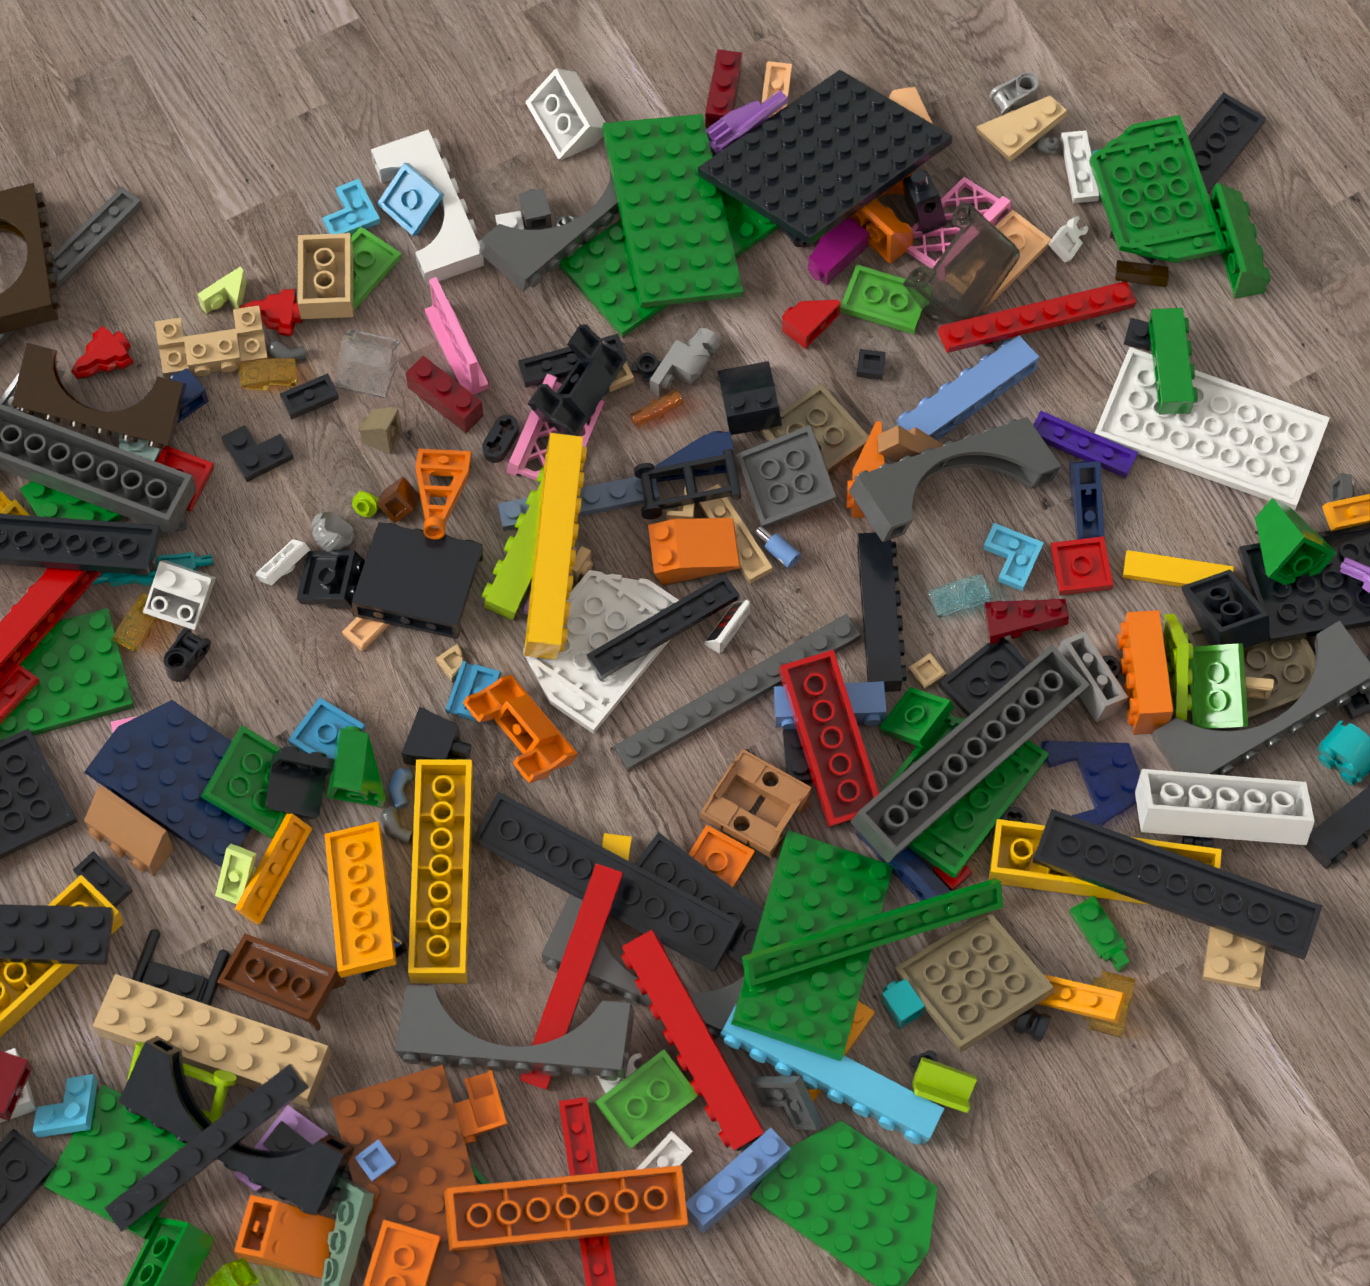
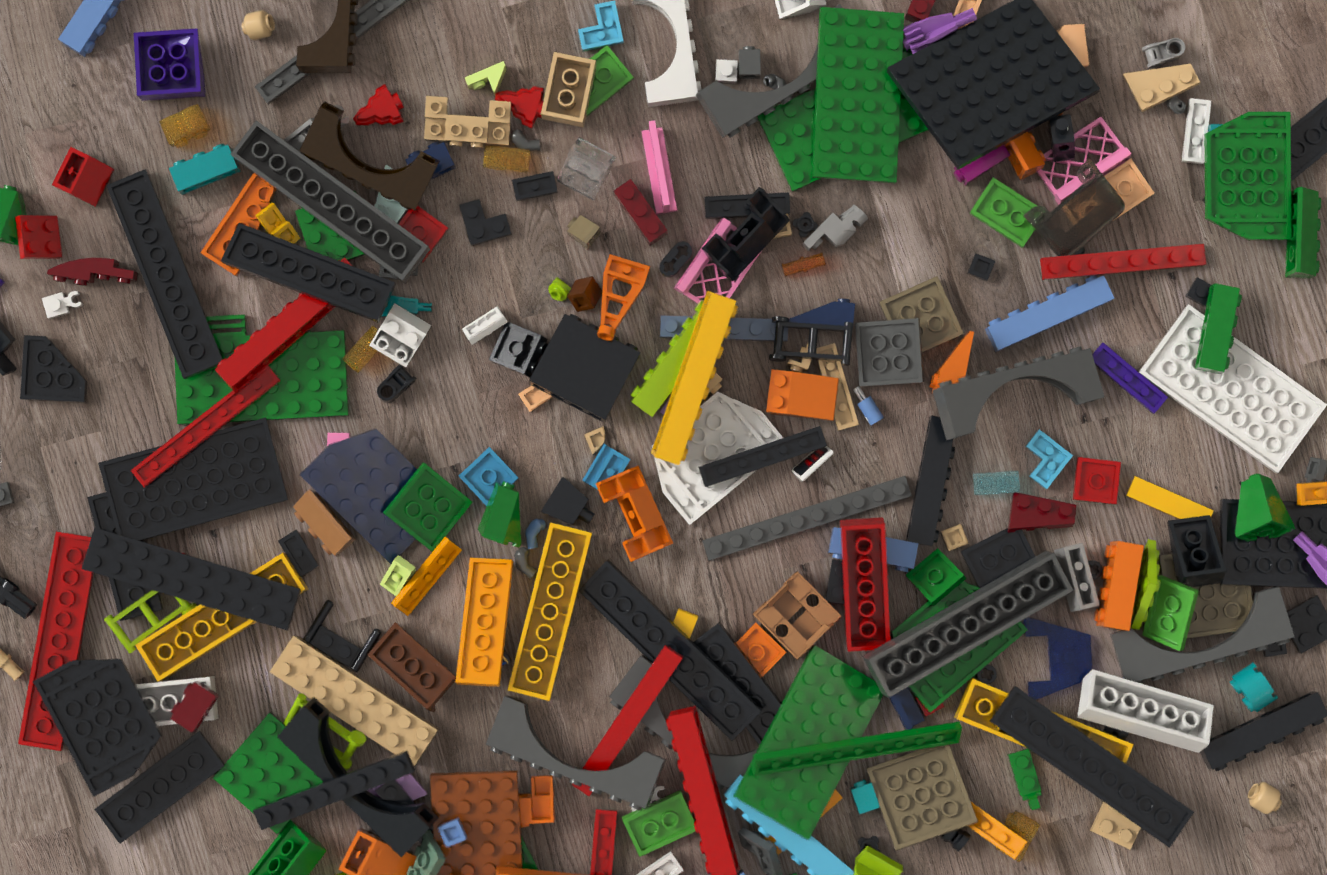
camera: 10 degrees right, 20 degrees up
medium azure plate [33,1074,98,1138] -> none
black bracket [265,746,335,819] -> none
light grey hair [311,512,355,551] -> none
plate [377,163,445,236] -> none
black slope [718,361,782,436] -> none
red slope [782,299,841,349] -> none
medium nougat slope [878,425,943,462] -> none
white plate [1048,216,1089,263] -> none
dark blue slope [1069,461,1105,539] -> none
dark brown tile [1115,260,1169,287] -> none
tan tile [1245,677,1274,700] -> none

